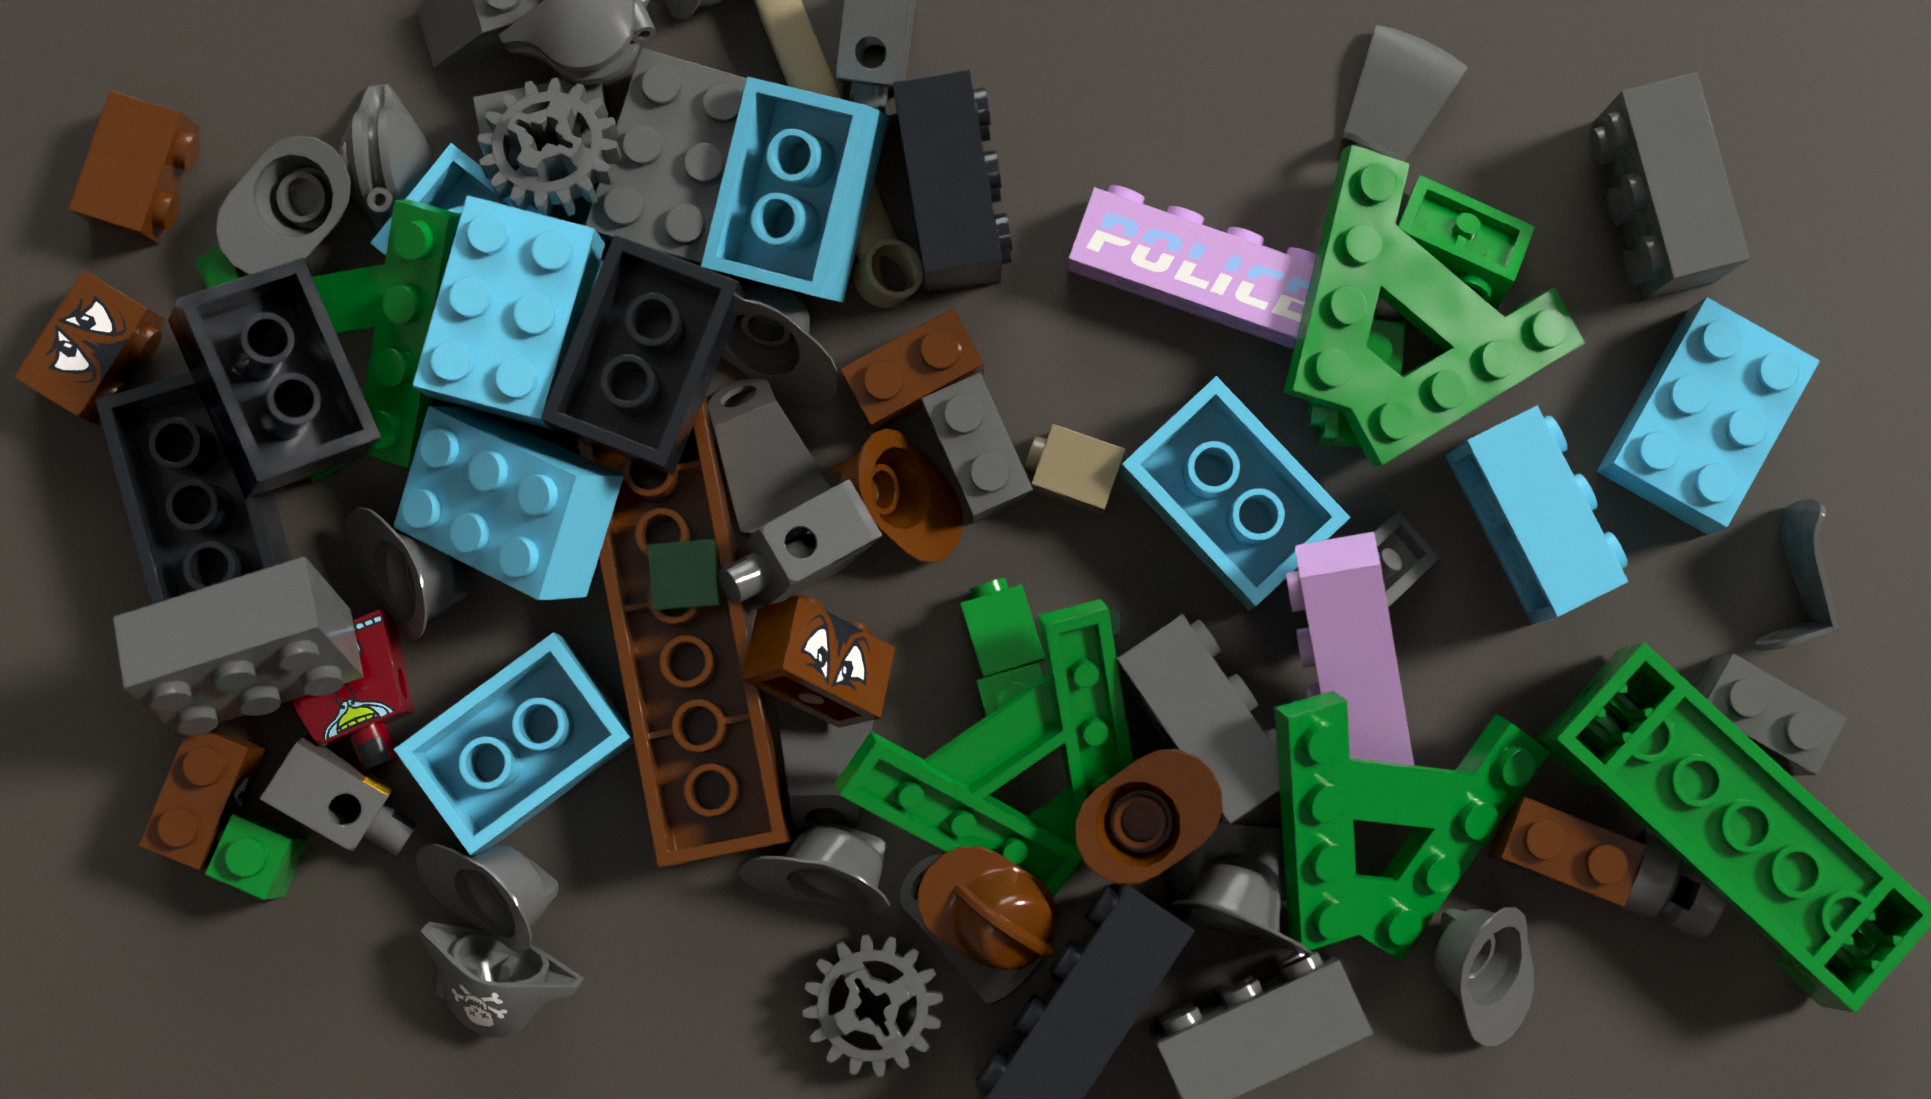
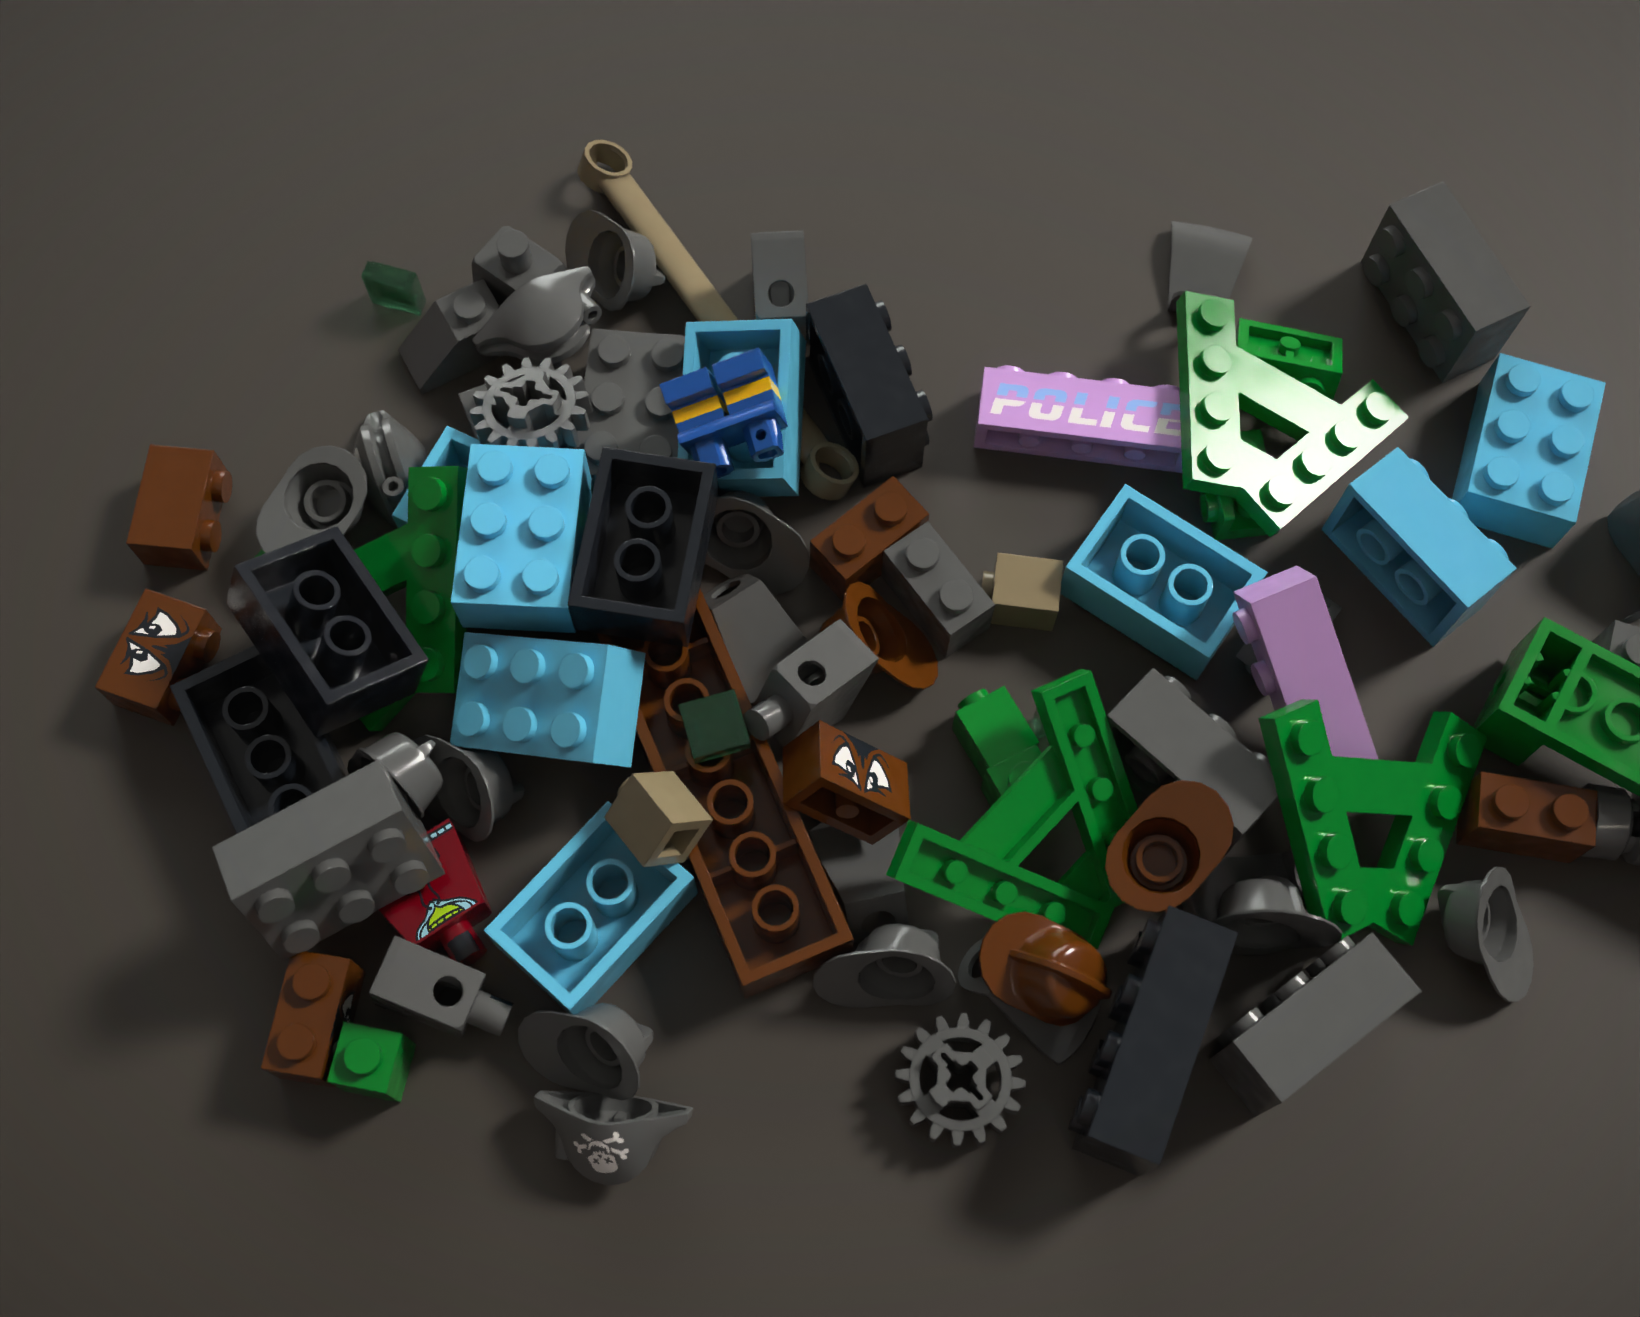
camera: 15 degrees left, 15 degrees down
none -> dark grey piece [347,732,443,820]
none -> dark tan brick [604,771,713,867]
none -> blue hips [659,347,788,479]

